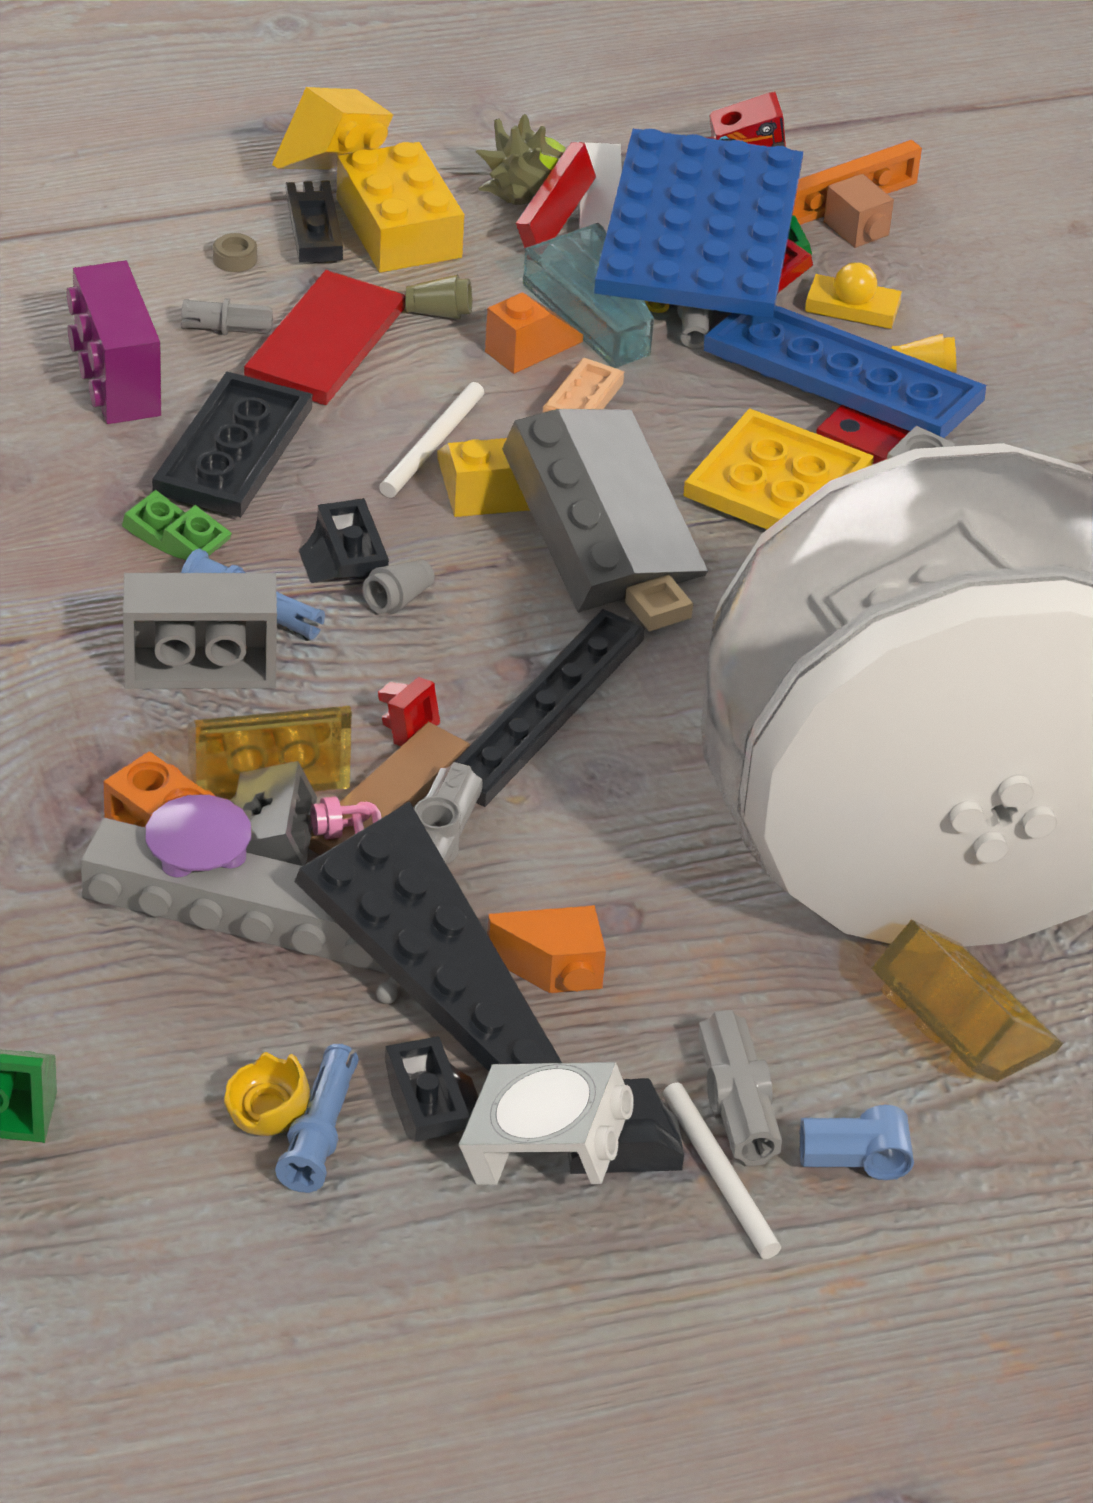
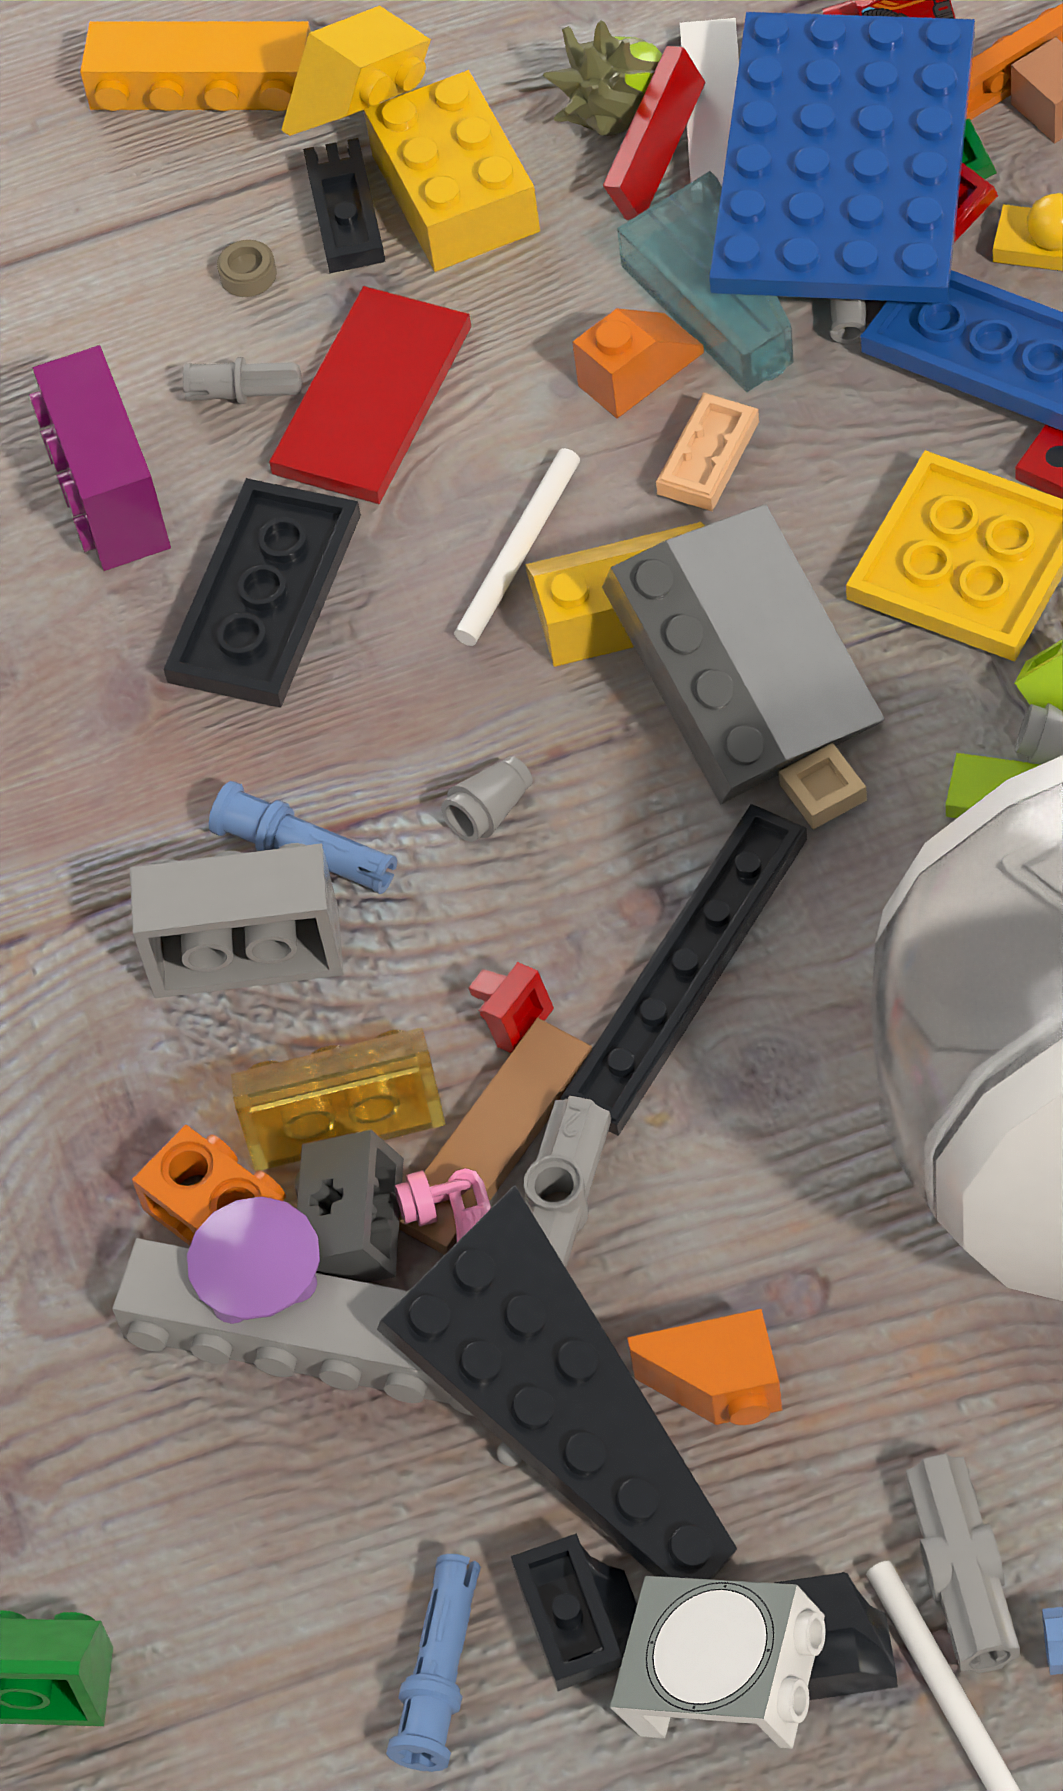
camera: 10 degrees right, 15 degrees up
bright green slope [122,490,232,560] -> none
yellow hair [224,1052,310,1136] -> none
black slope [299,498,389,584] -> none
olive cone [405,274,473,319] -> none
none -> light orange brick [80,21,311,111]

